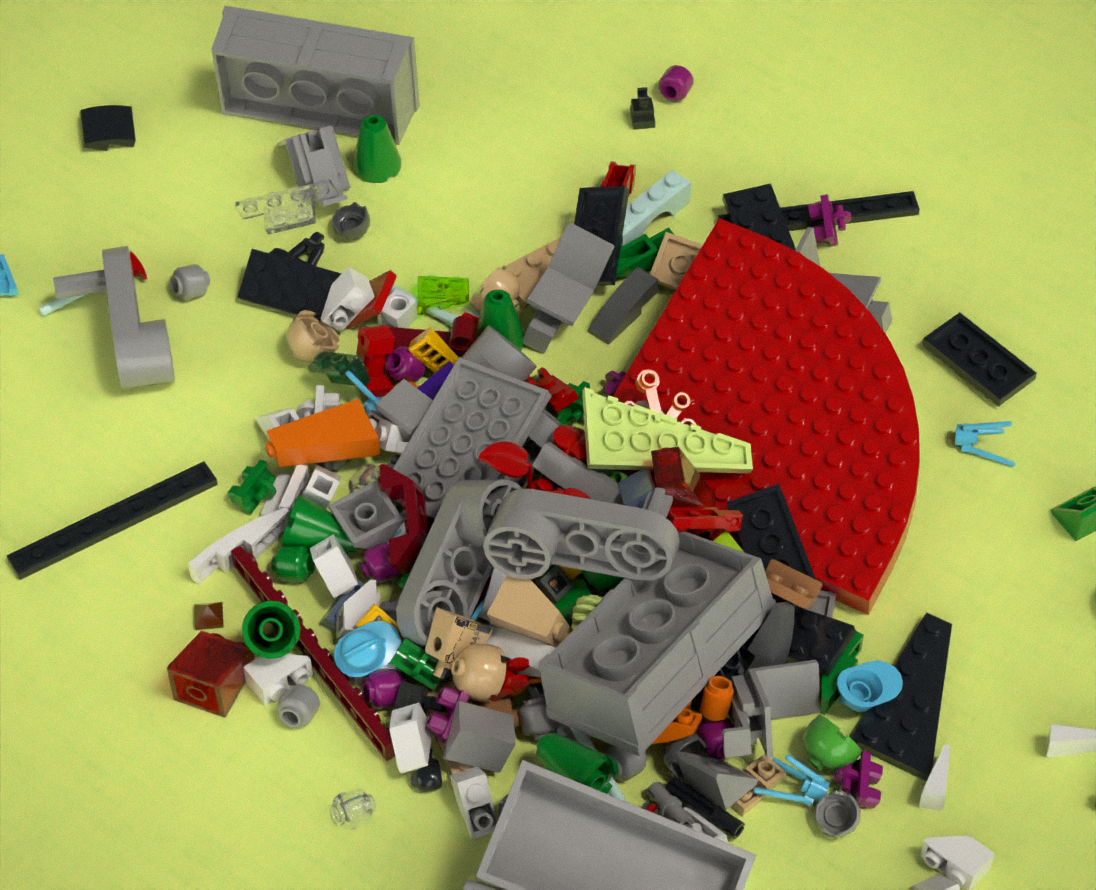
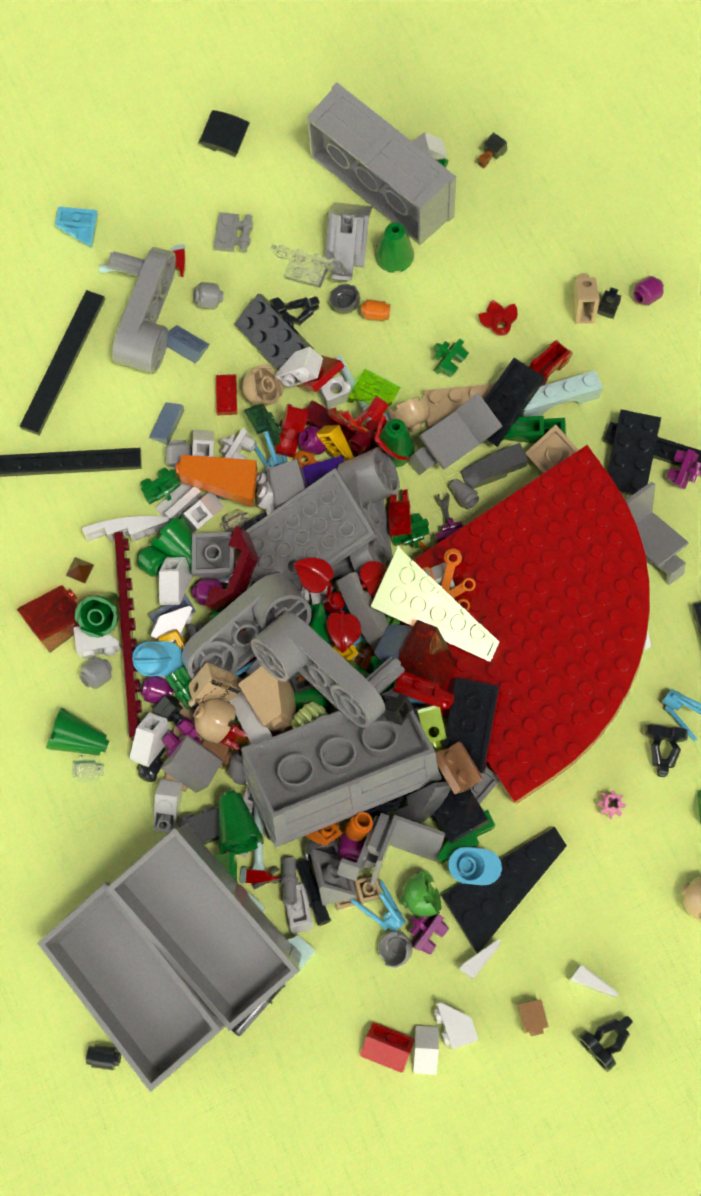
camera: 30 degrees right, 20 degrees up
none -> black tile [20,290,106,436]
none -> green cone [46,707,110,756]
none -> sand blue slope [149,402,185,445]
none -> light grey head [165,440,192,471]
none -> sand blue slope [167,325,210,363]
none -> light grey plate [214,212,253,253]
none -> red plate [216,374,238,416]
none -> red plant [327,395,411,460]
none -> orange brick [361,299,391,321]
none -> pearl dark grey piece [379,694,413,725]
none -> green hips [433,338,469,377]
none -> dark grey hand [437,492,450,523]
none -> light grey cone [450,479,480,509]
none -> pearl dark grey piece [478,132,507,168]
none -> red plate [478,300,518,336]
none -> medium nougat brick [517,999,548,1036]
none -> tan torso [573,273,600,324]
none -> bright pink gear [597,790,626,819]
none -> black piece [645,724,688,778]

